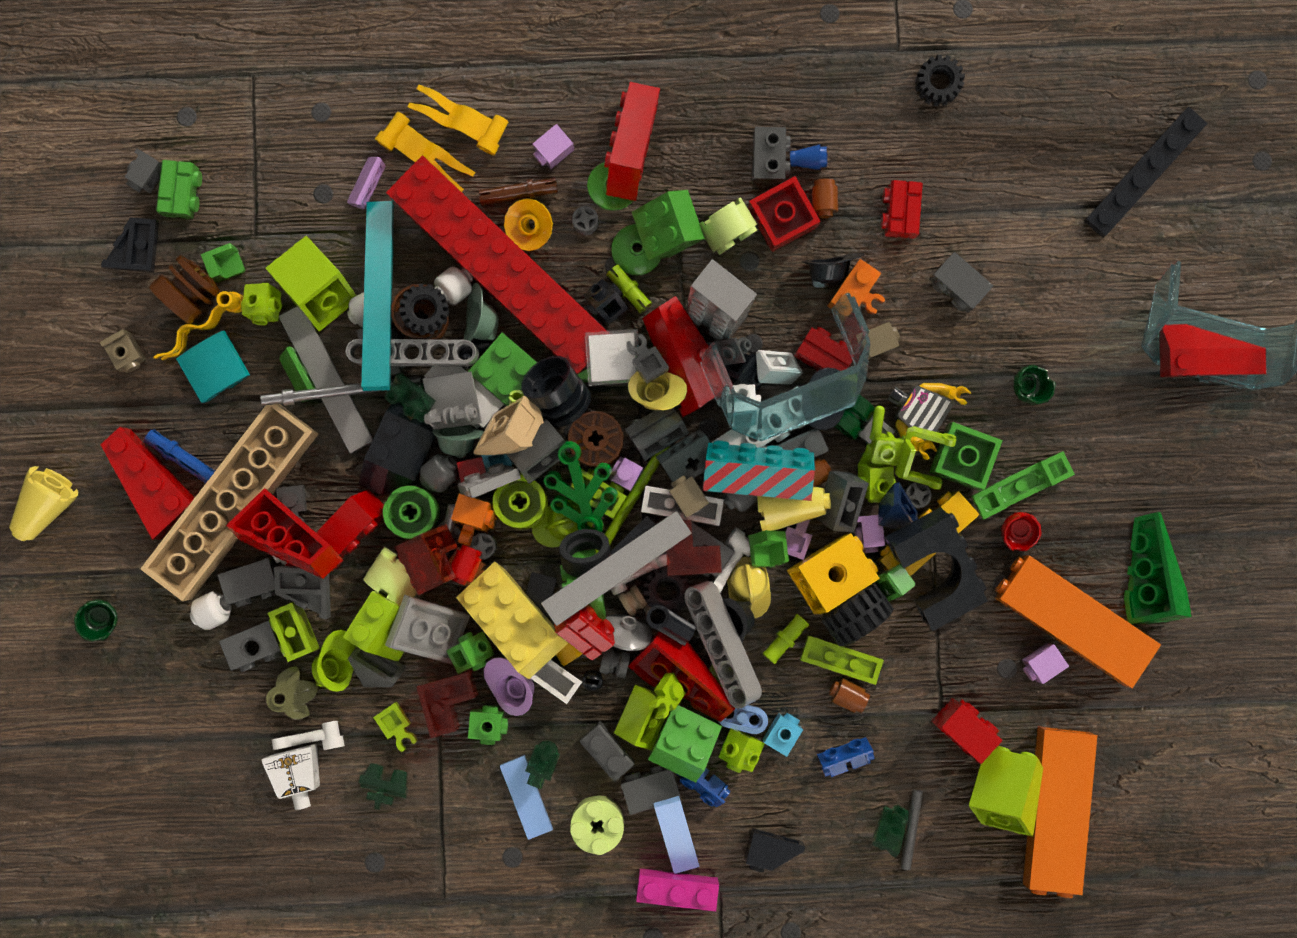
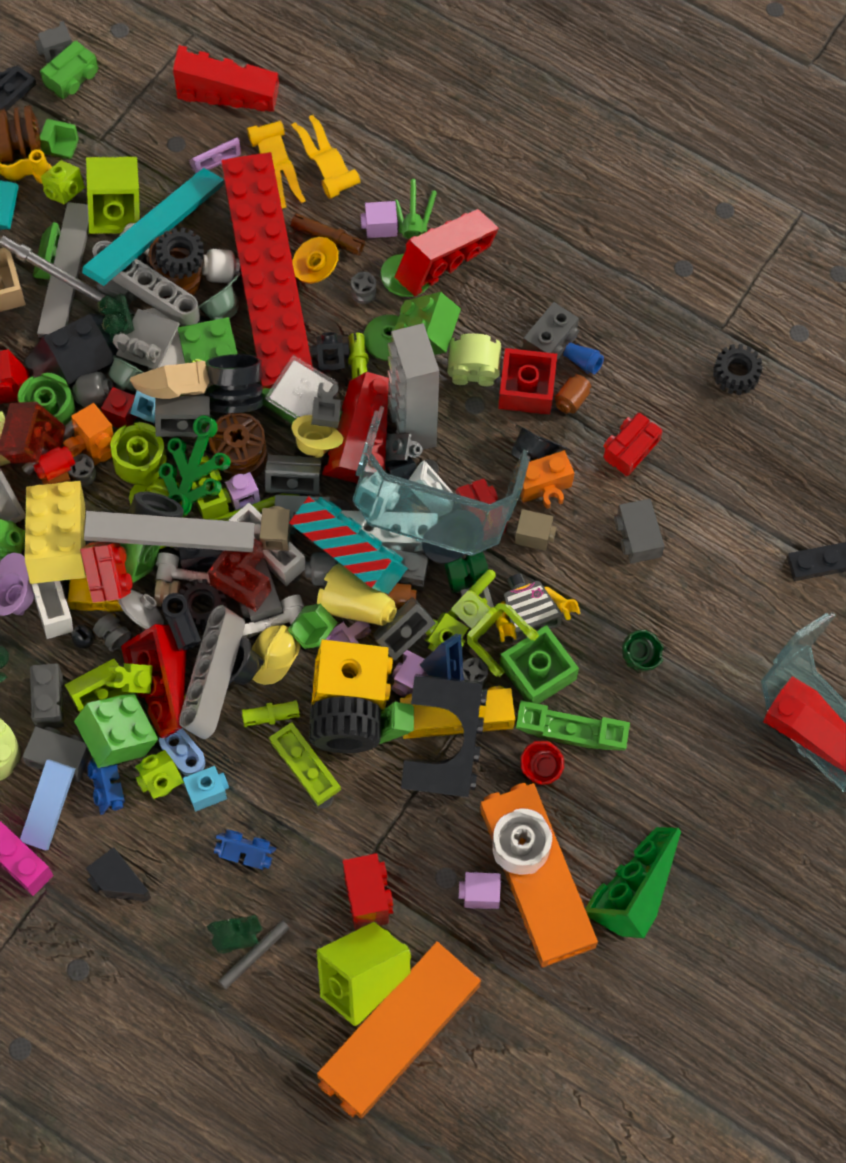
camera: 40 degrees right, 20 degrees down
light grey plate [457,463,521,498] -> none
dark orange brick [829,678,870,713] -> none
none -> red wedge [173,45,279,112]
none -> bright green plant [395,179,437,239]
none -> white brick [492,809,552,875]

